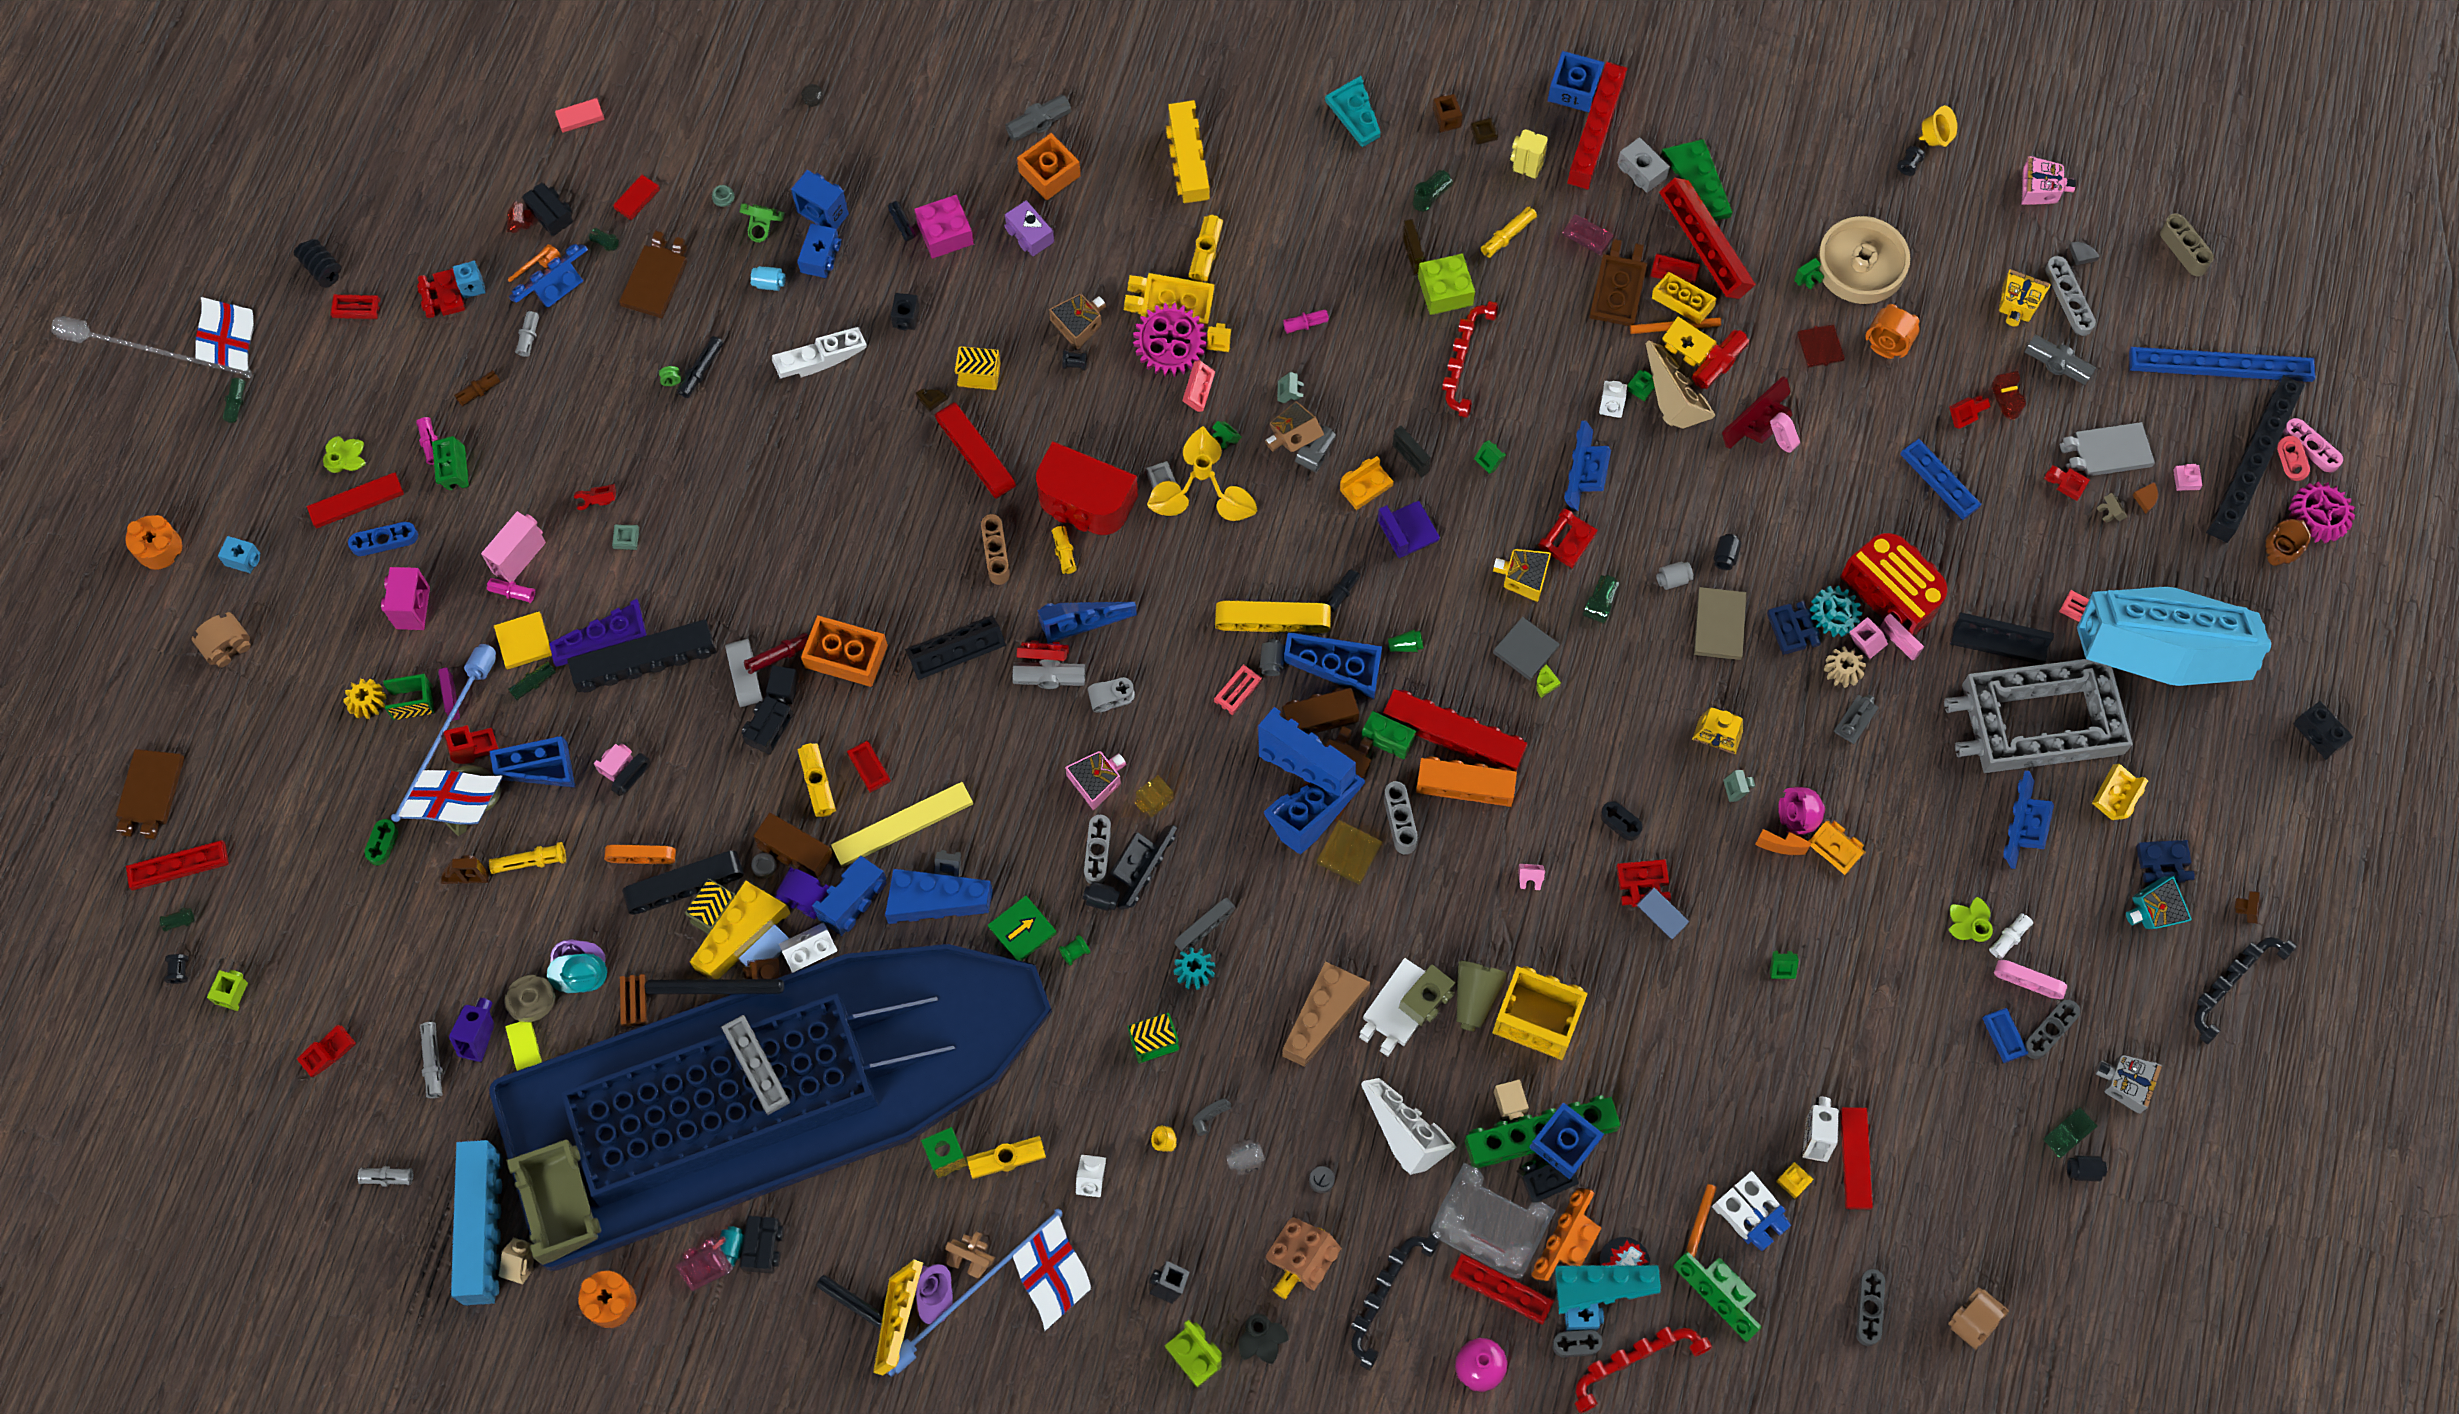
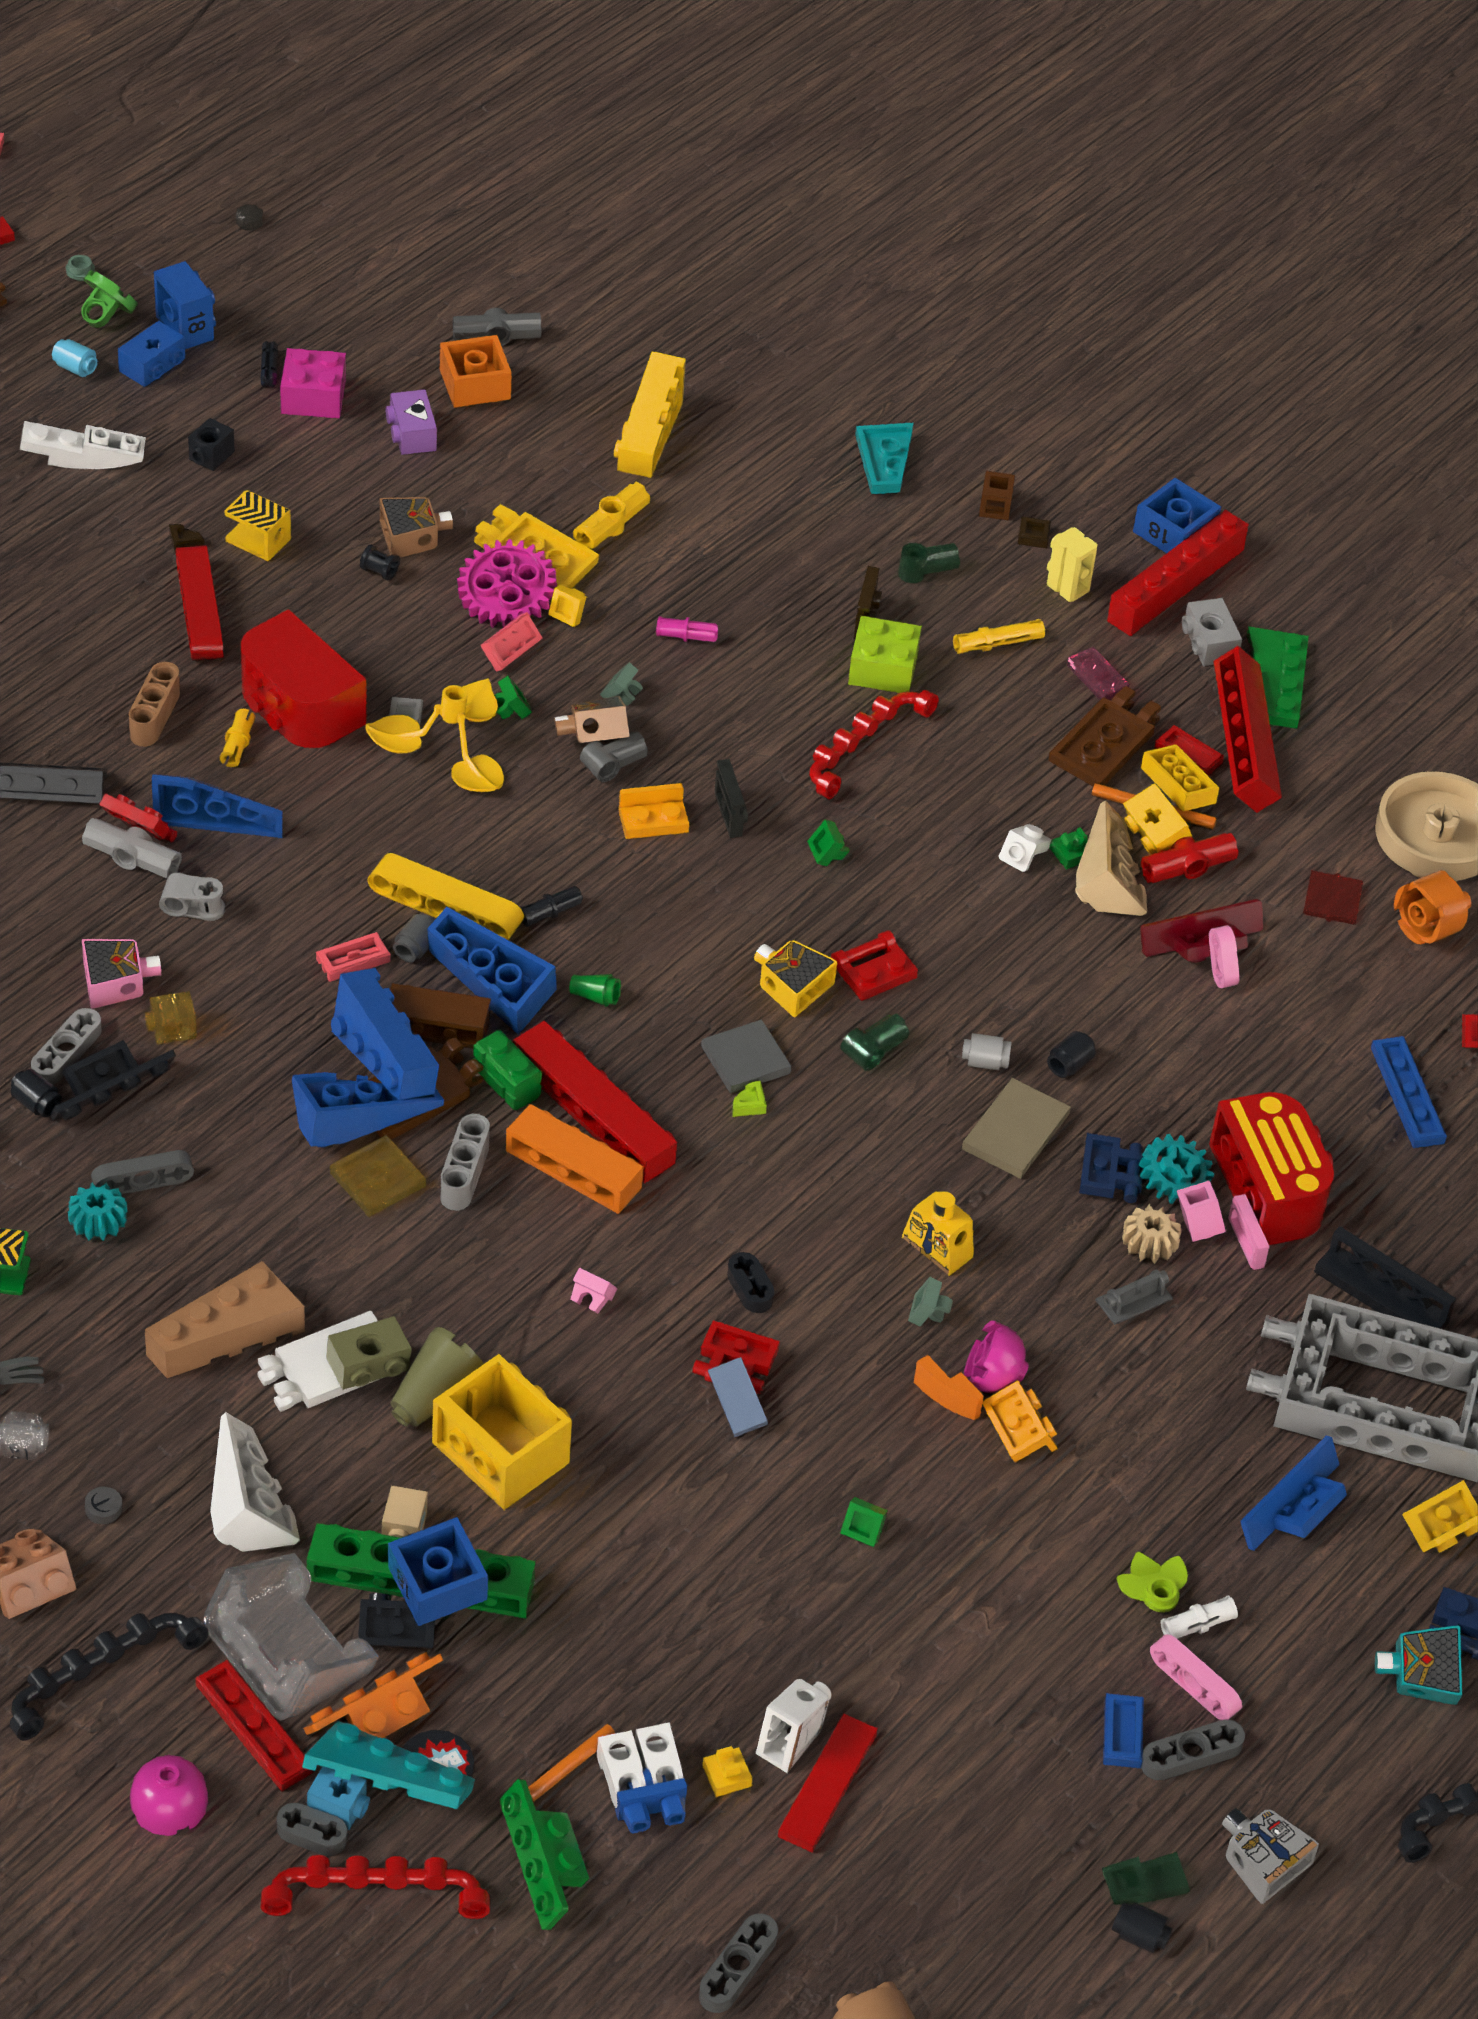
camera: 20 degrees right, 20 degrees down
dark purple bracket [1377,501,1440,558] -> none
blue bracket [1565,421,1611,511] -> none
green tile [1794,258,1824,289] -> none

